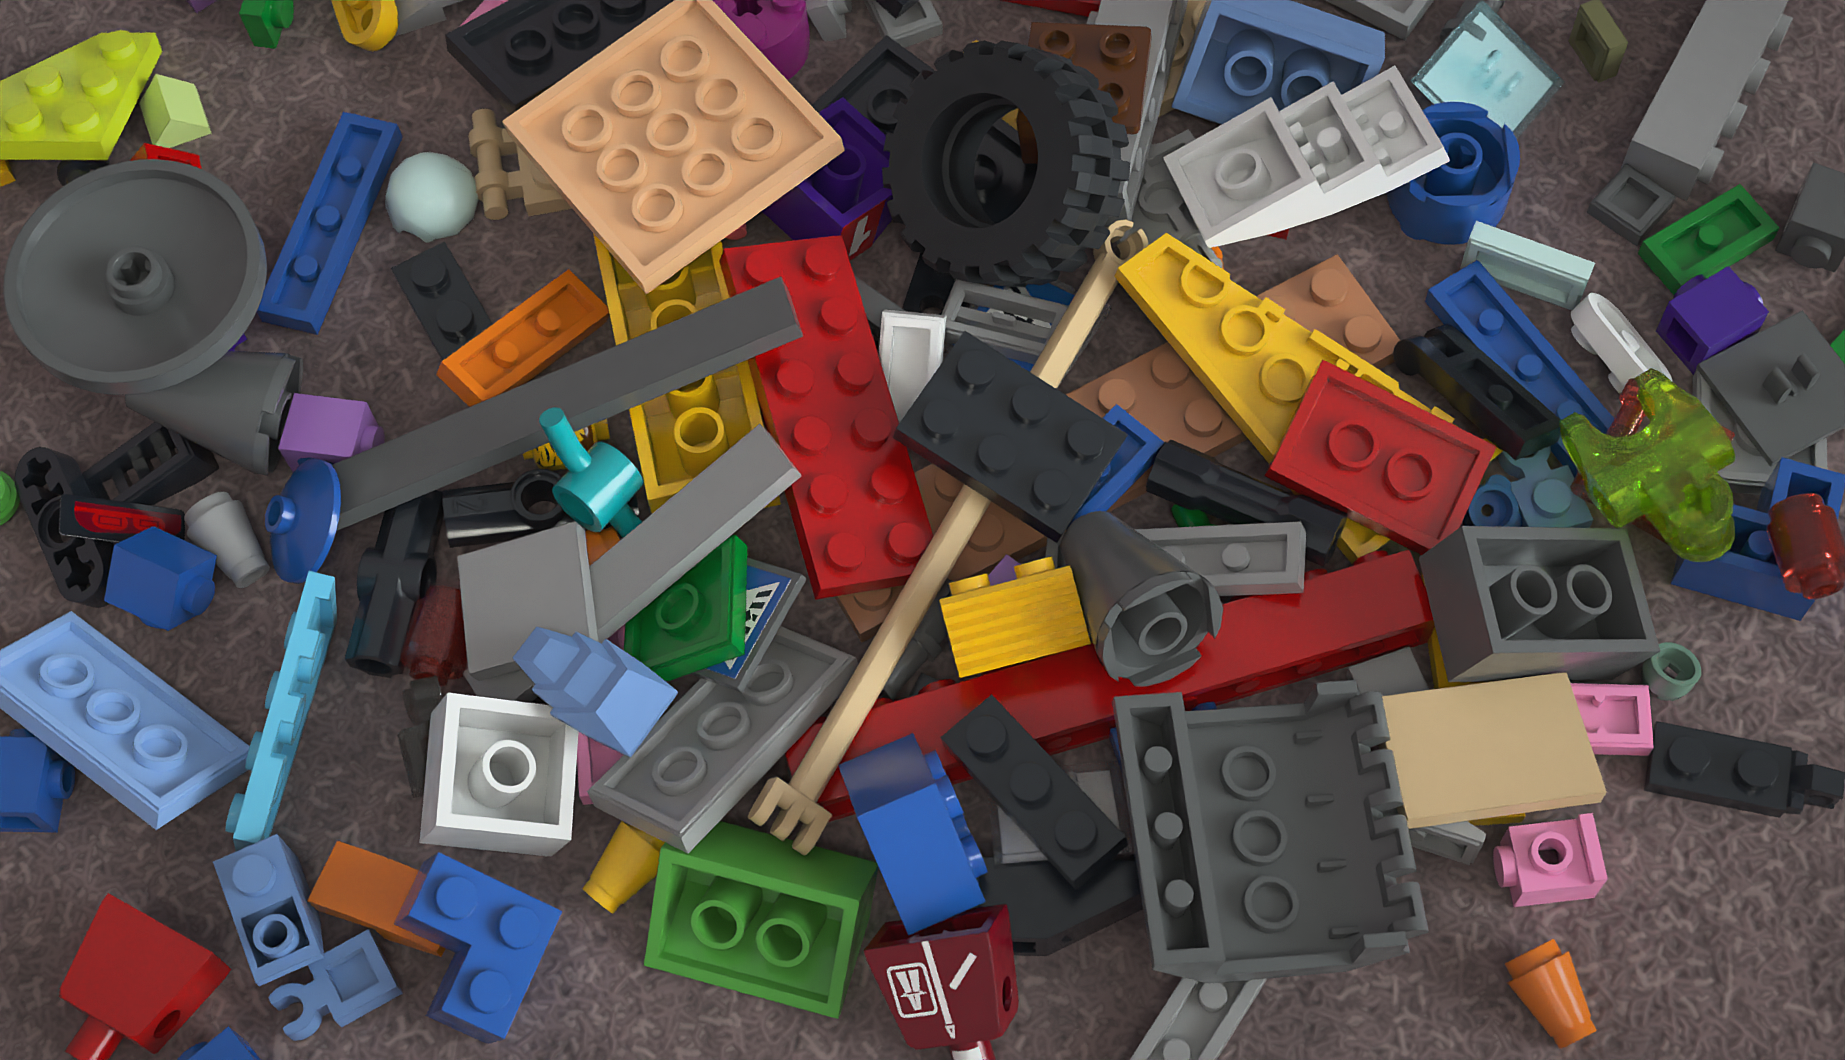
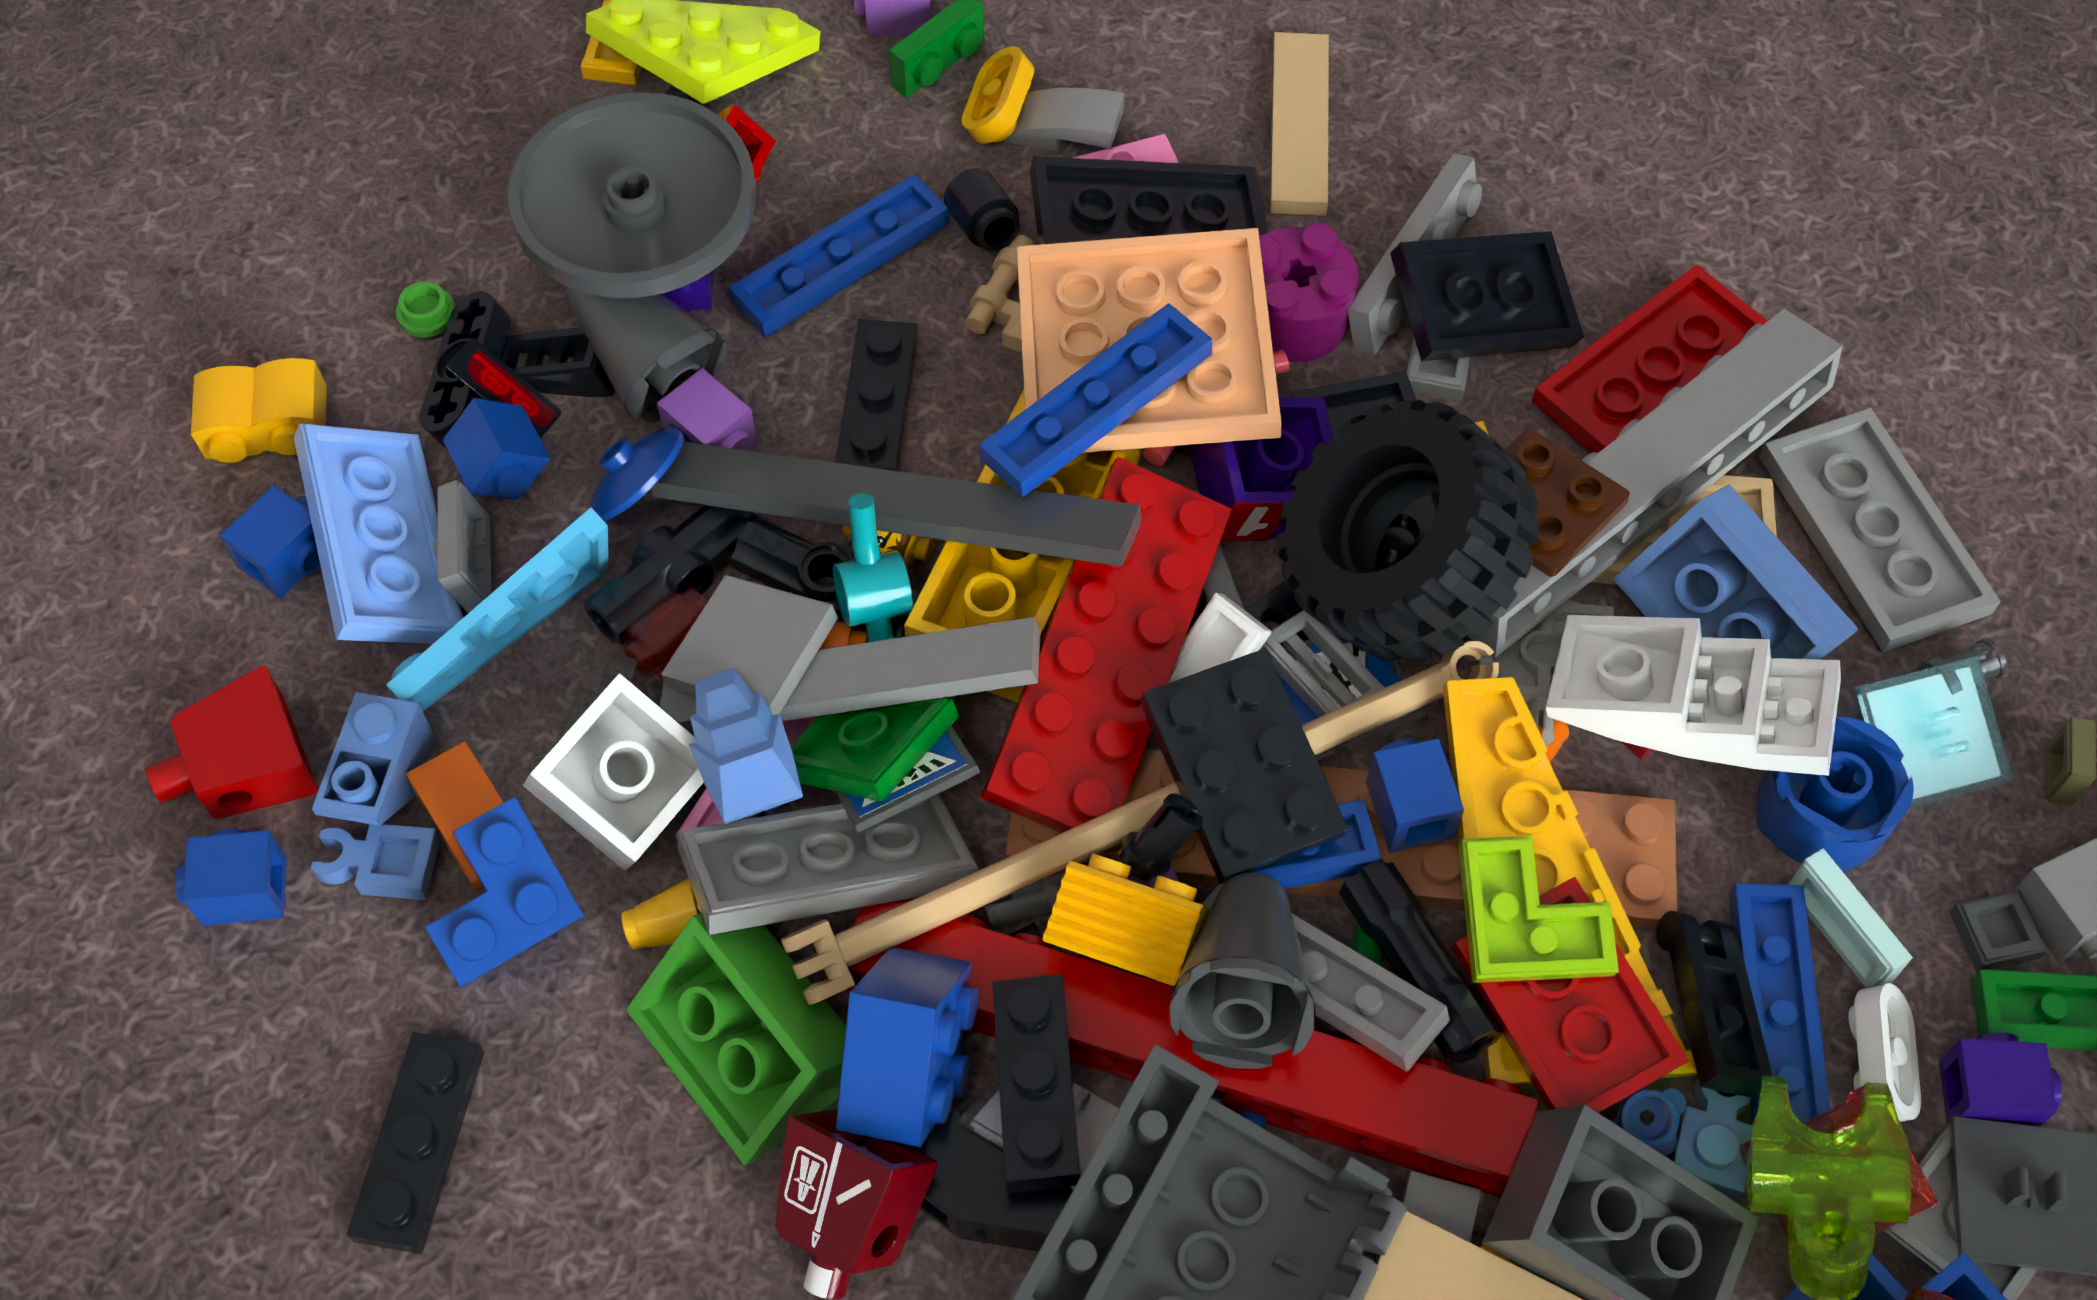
camera: 30 degrees right, 5 degrees down
yellowish green slope [139,74,212,148] -> none
light grey cone [184,492,270,588] -> none
light aqua hair [385,152,478,243] -> none
orange plate [436,269,610,407] -> none
none -> light grey plate [433,480,492,613]
none -> black brick [944,168,1020,251]
none -> blue plate [978,303,1212,498]
none -> black pin [1120,794,1203,881]
none -> blue brick [1366,738,1464,853]
none -> lime tile [1458,836,1619,983]

